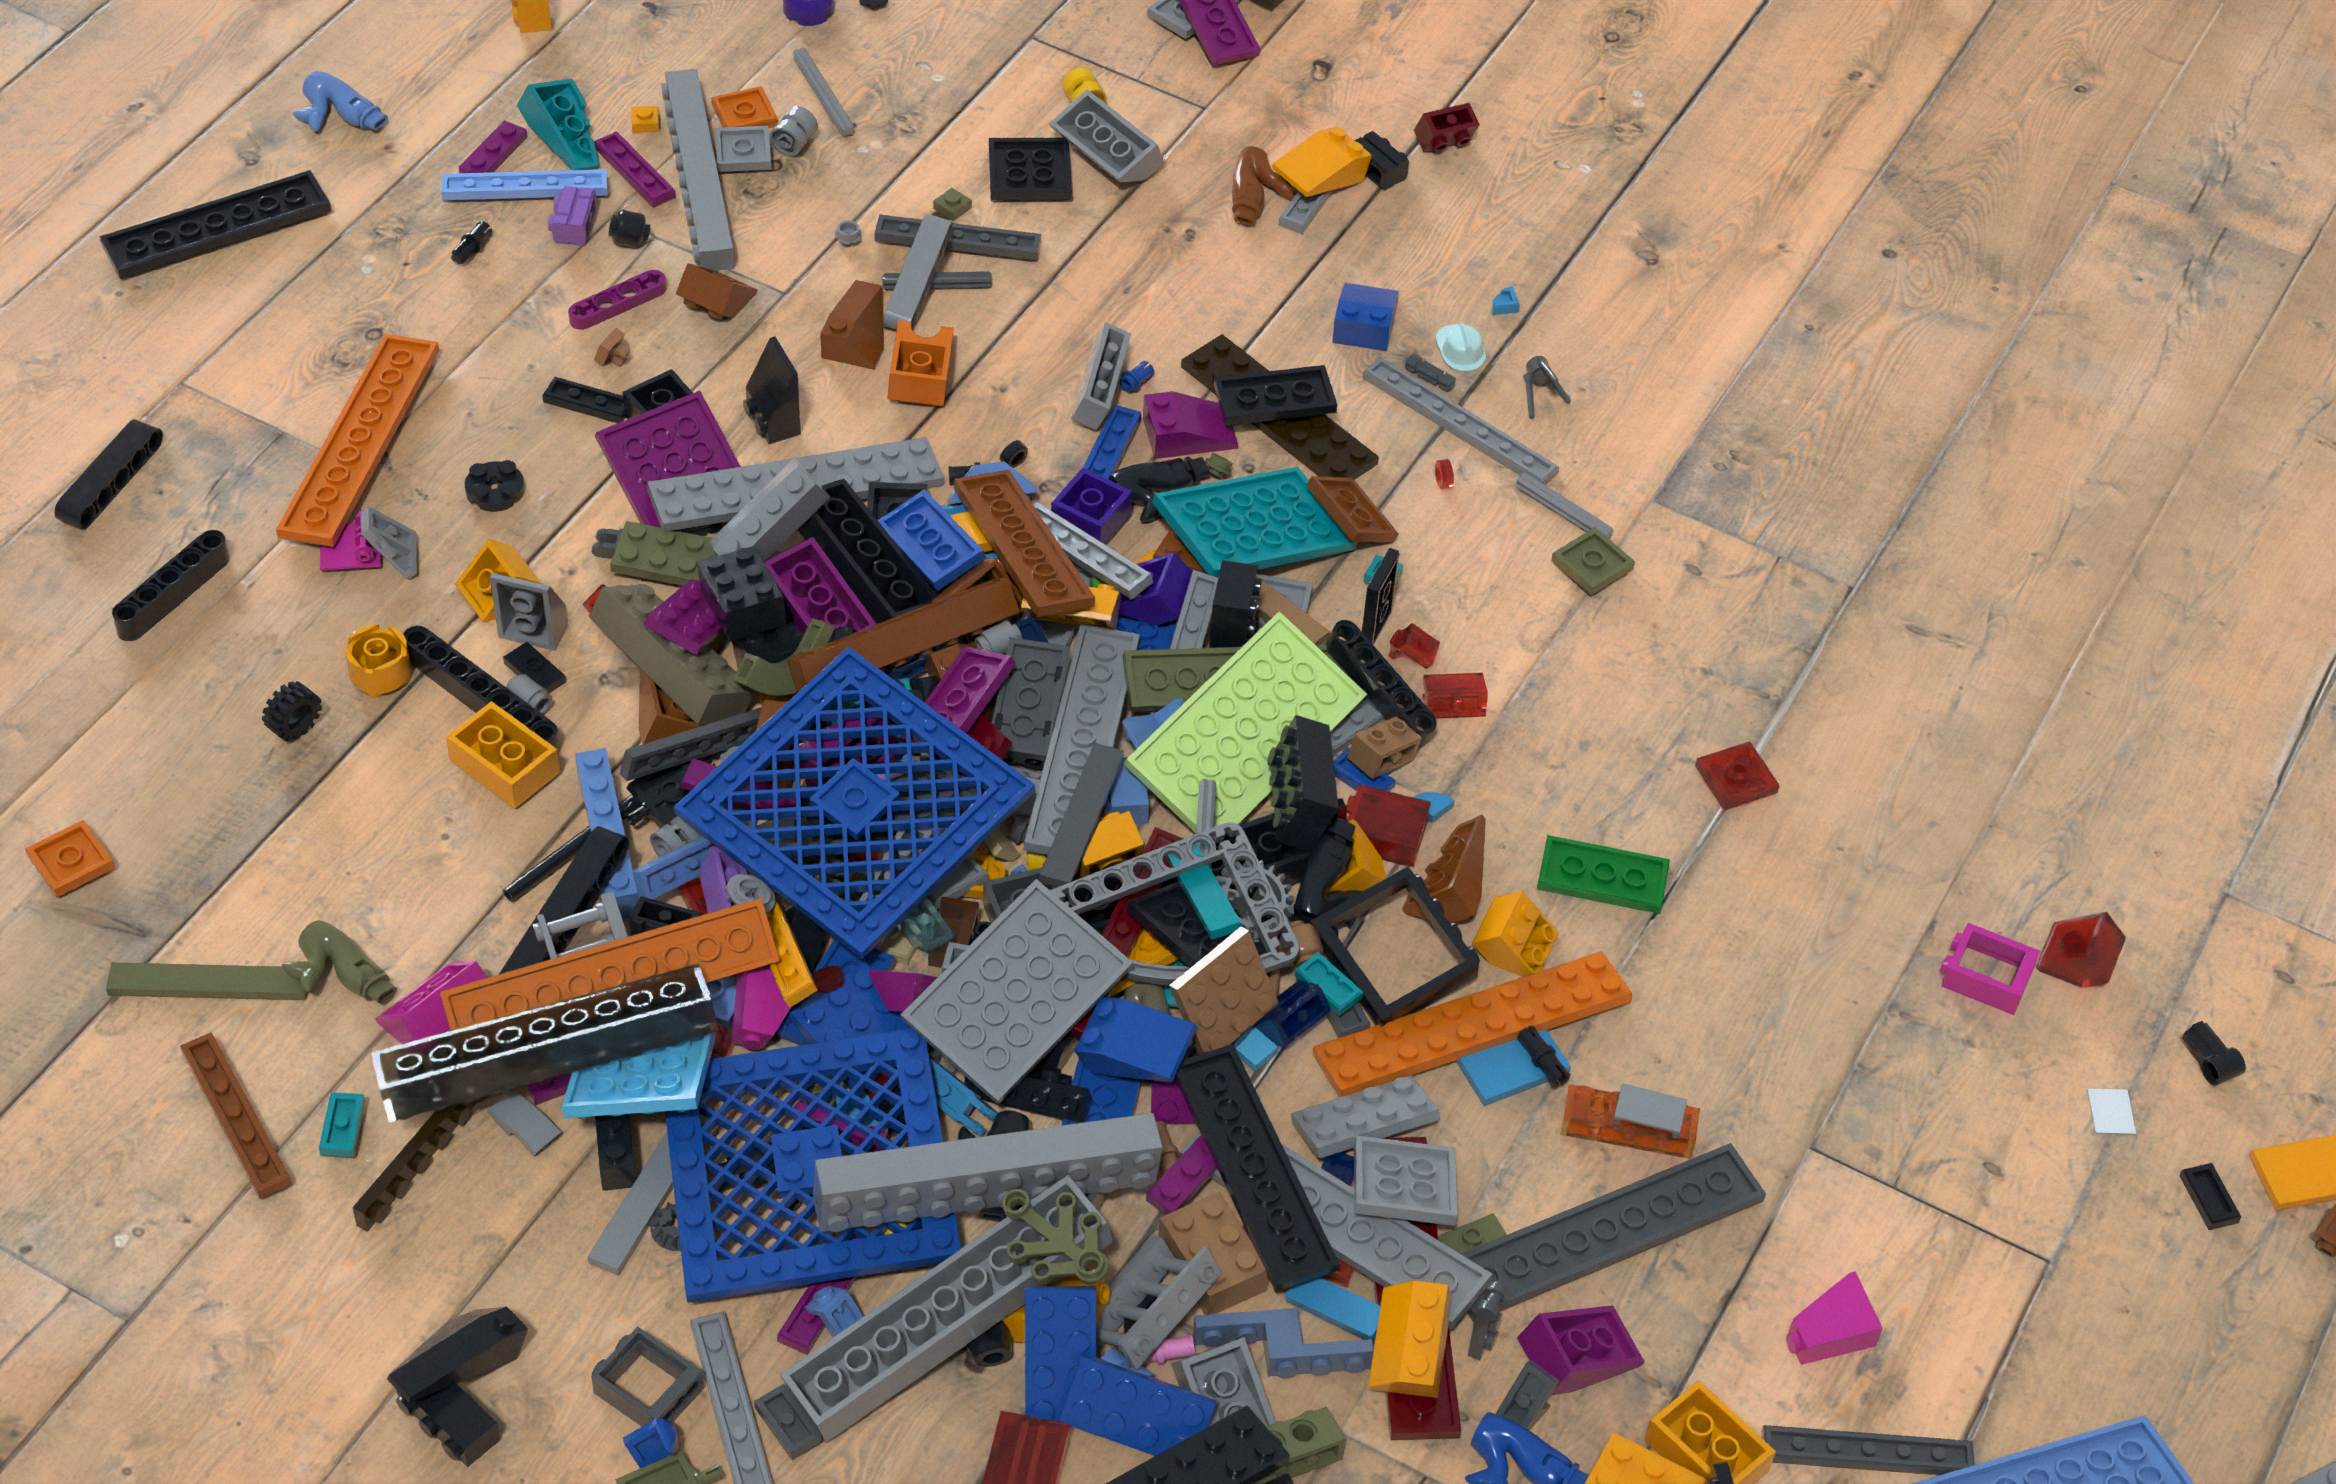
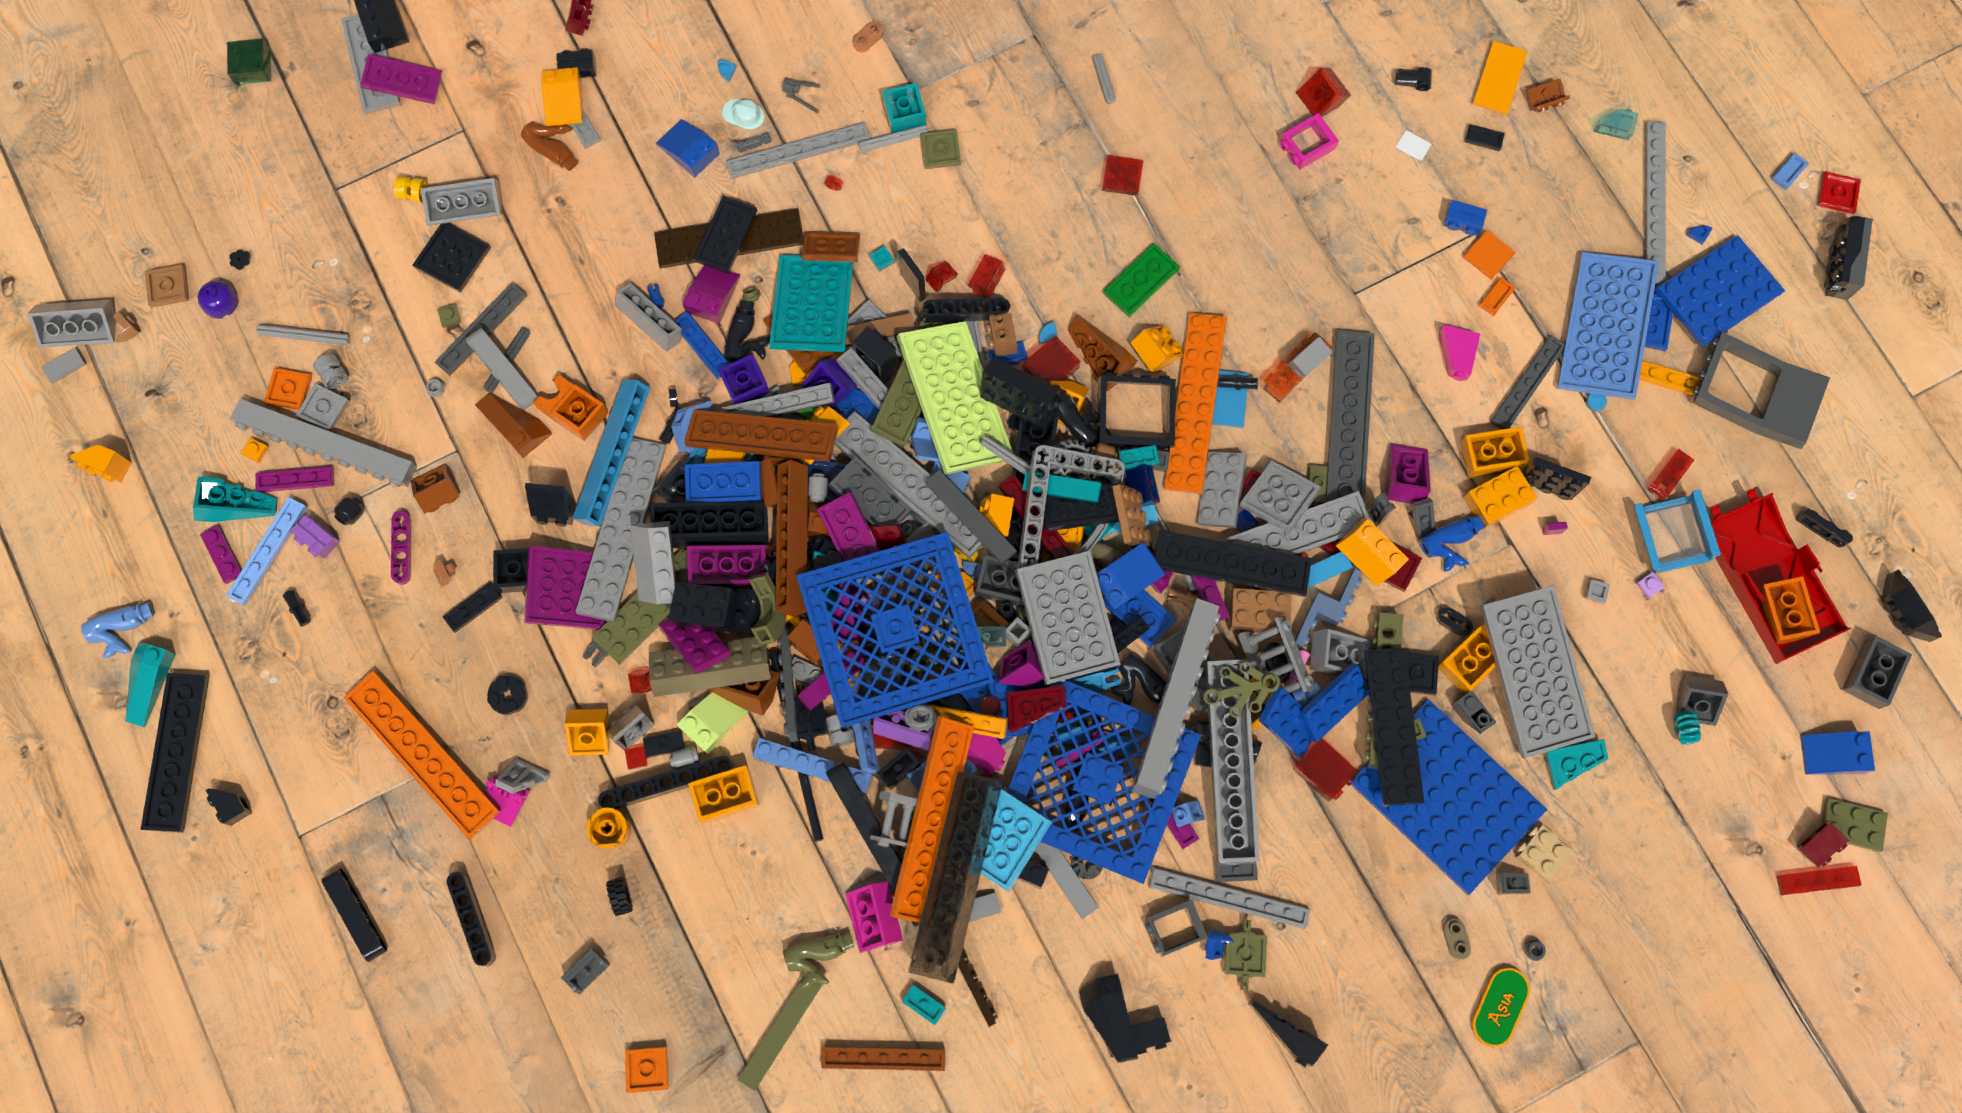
camera: 55 degrees left, 25 degrees up
none -> teal wedge [125,643,176,727]
none -> black slope [205,788,252,826]
none -> dark grey hinge [561,948,610,995]
none -> dark azure brick [572,380,650,527]
none -> clear red tile [625,746,648,770]
none -> yellowish green slope [677,692,749,755]
none -> nougat plate [853,21,883,52]
none -> teal brick [882,83,926,133]
none -> dark red wing [1007,685,1067,733]
none -> light grey axle [1093,54,1116,104]
none -> blue brick [1443,200,1487,235]
none -> orange tile [1463,230,1516,280]
none -> orange tile [1479,277,1516,317]

